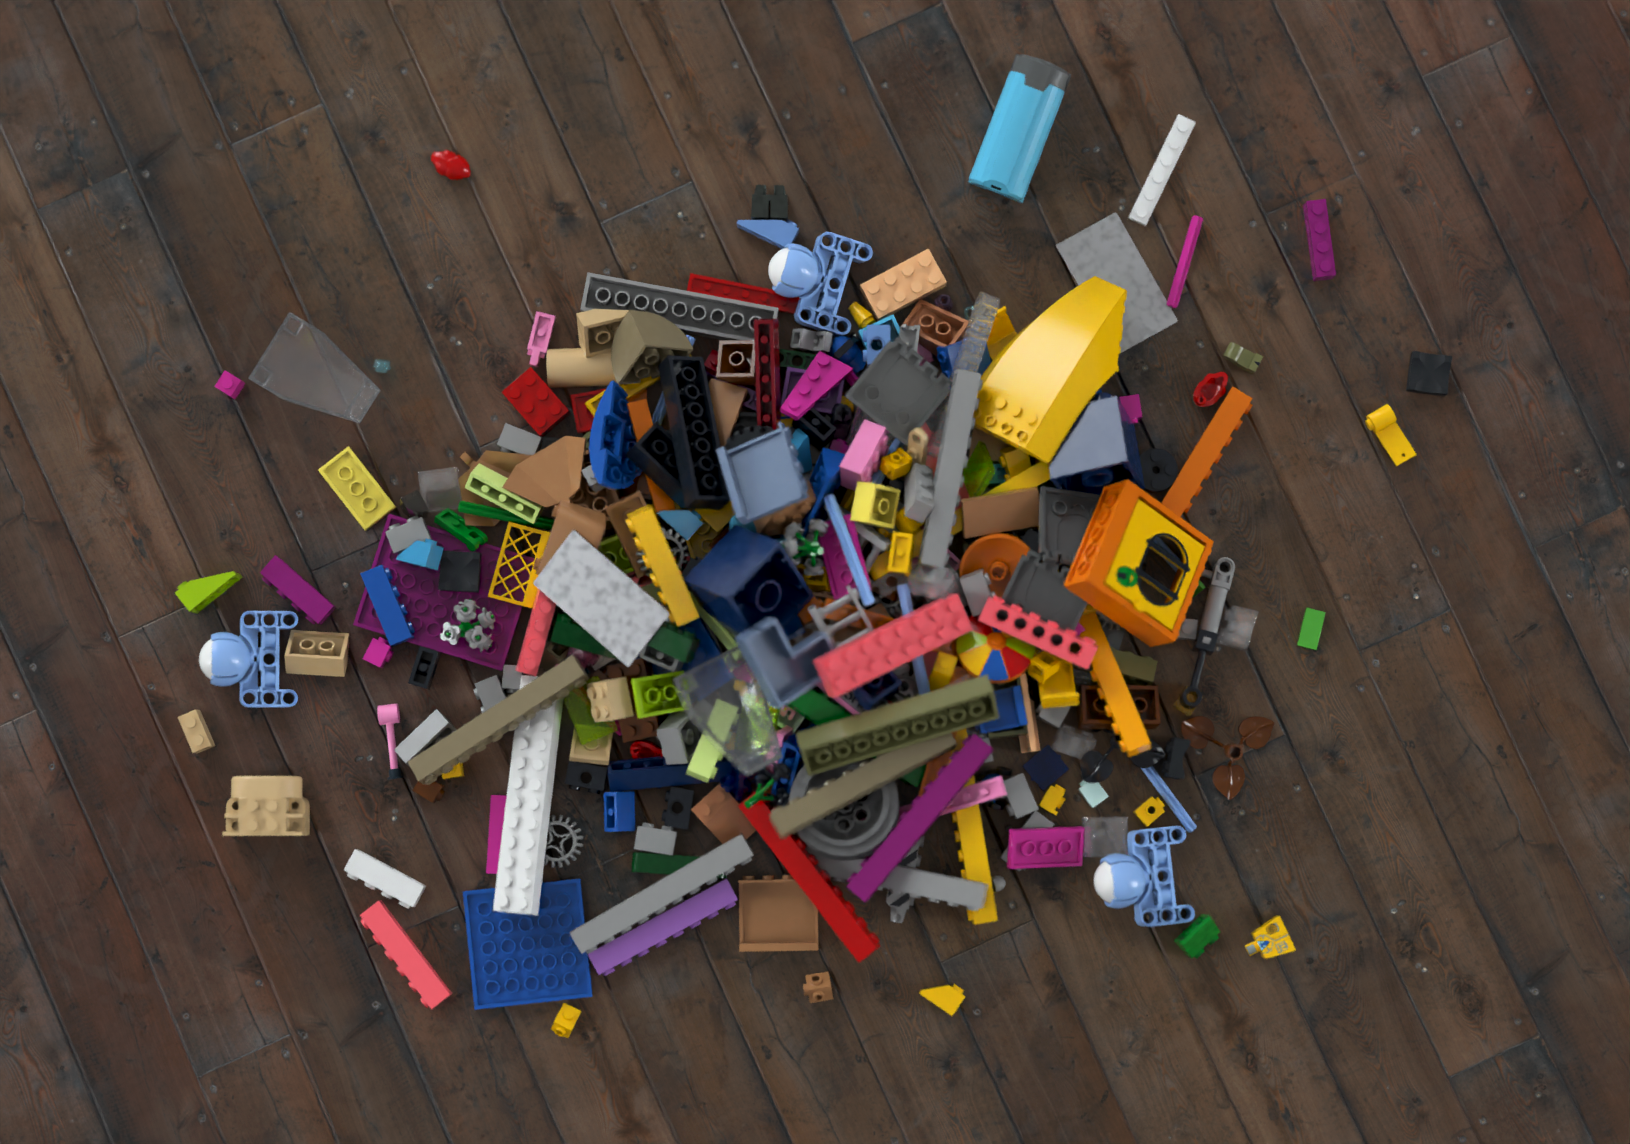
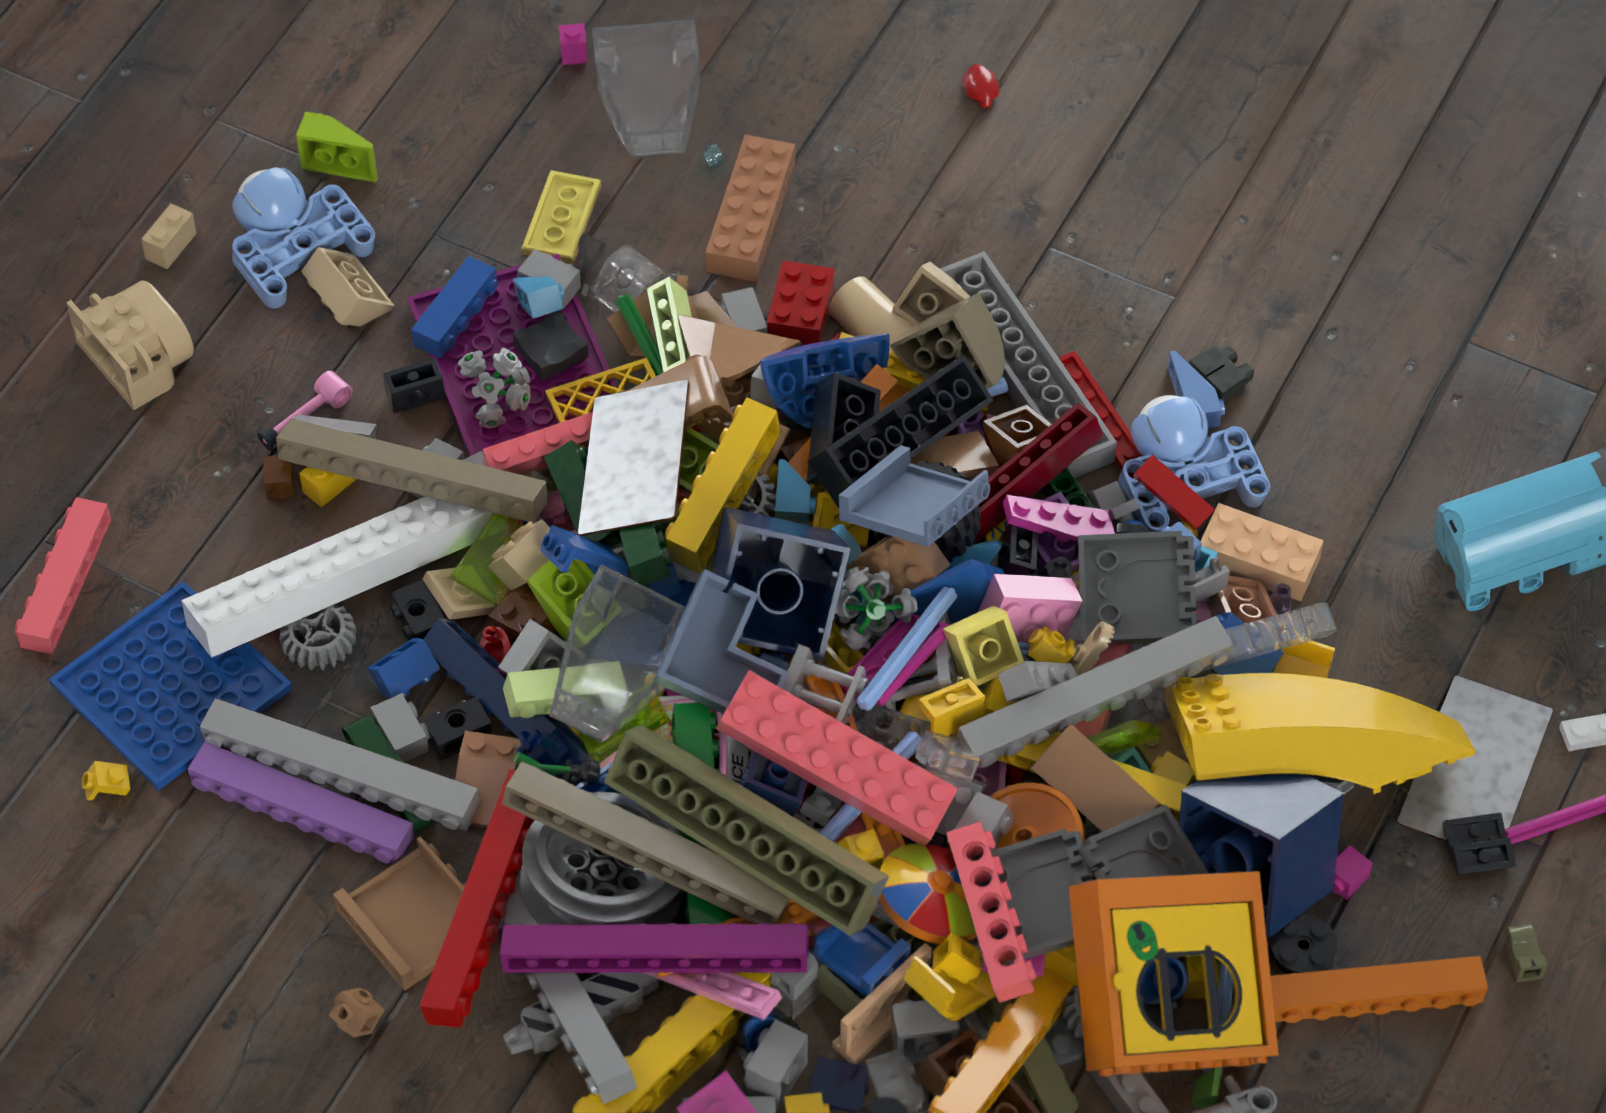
camera: 50 degrees right, 30 degrees down
magenta brick [260,555,337,625] -> none
white brick [344,849,426,909] -> none
dark pink brick [363,637,394,668] -> none
green plate [434,508,488,551] -> none
bright pink hinge [527,312,556,368] -> none
red arm [1193,372,1228,407] -> none
none -> blue panel [540,525,629,592]
none -> nougat brick [705,135,795,282]
none -> red tile [1133,455,1215,532]
none -> black slope [1442,812,1516,875]

